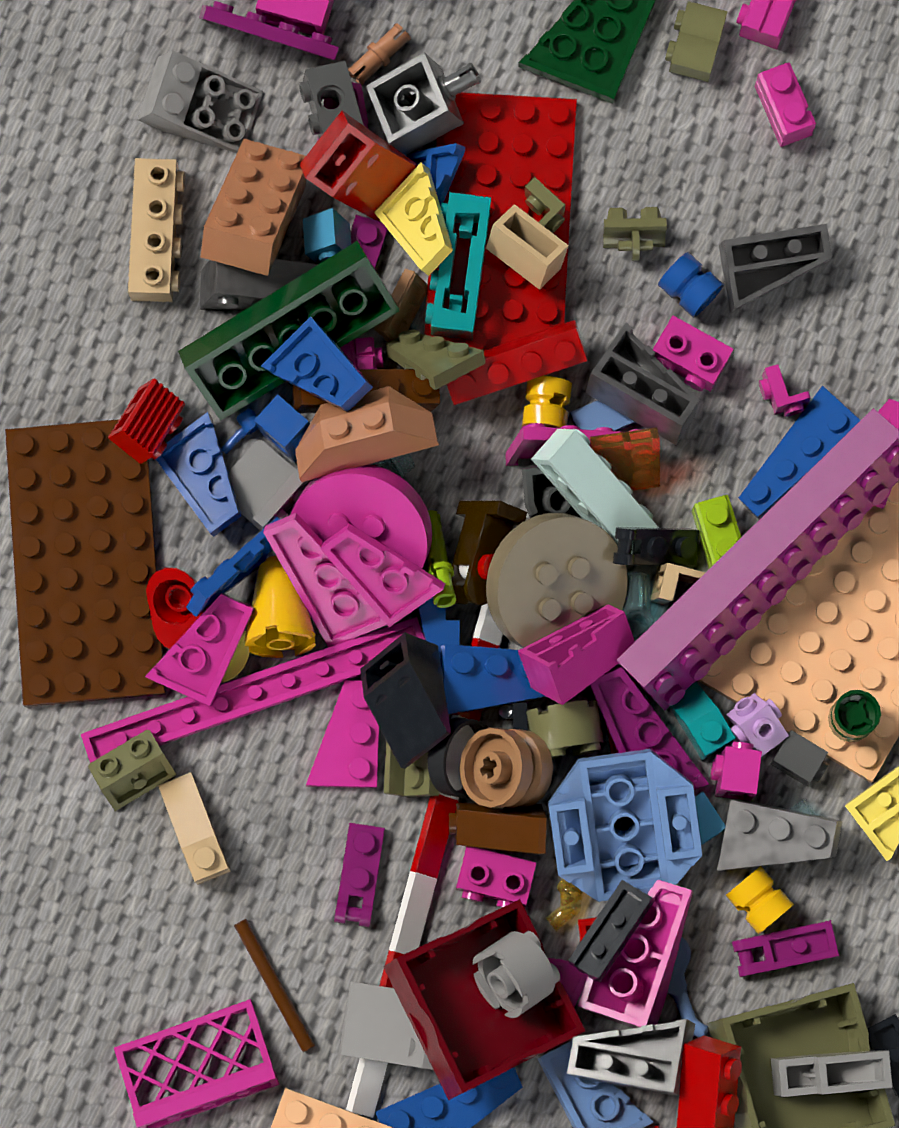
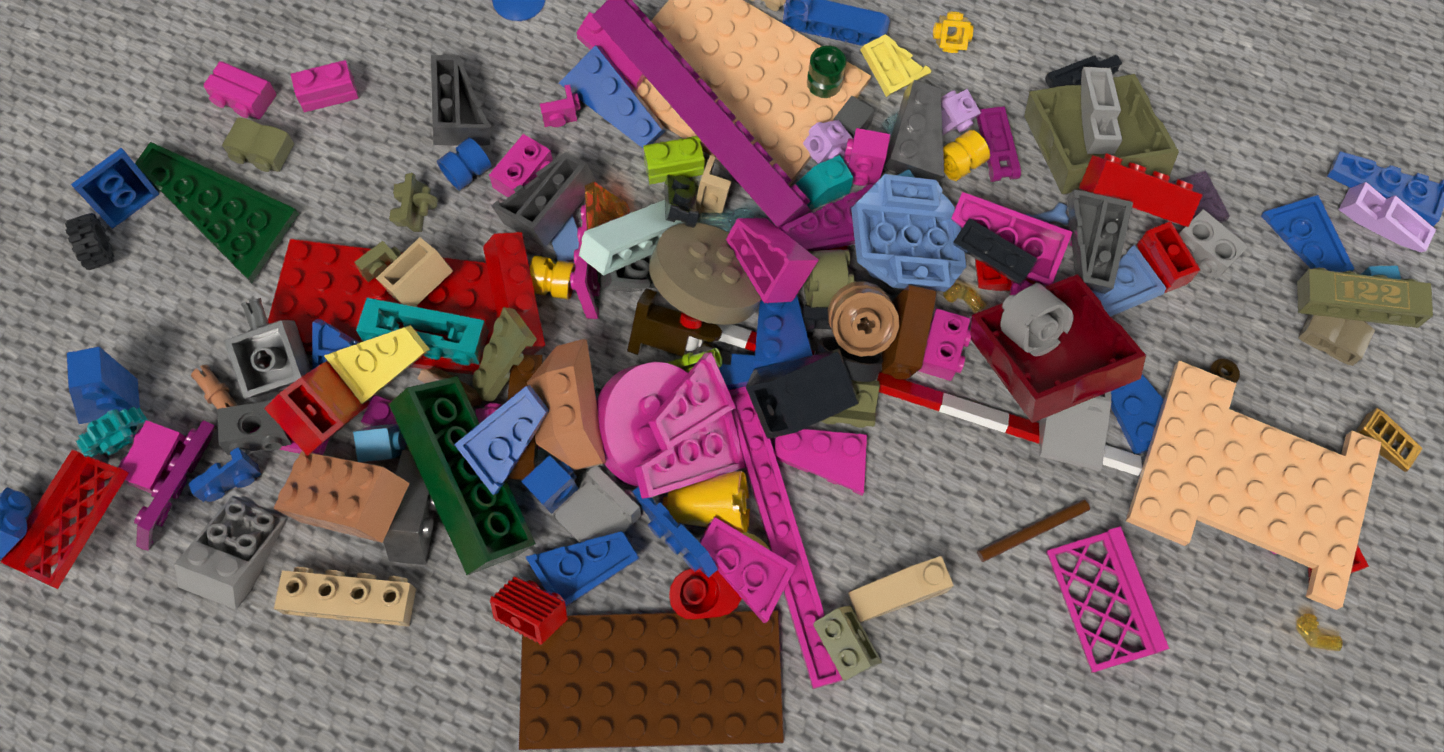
camera: 90 degrees left, 10 degrees down
blue hand [221,409,259,454] -> none
magenta plate [334,823,385,928] -> none
none -> blue wing [188,447,262,502]
none -> lavender brick [941,89,981,135]

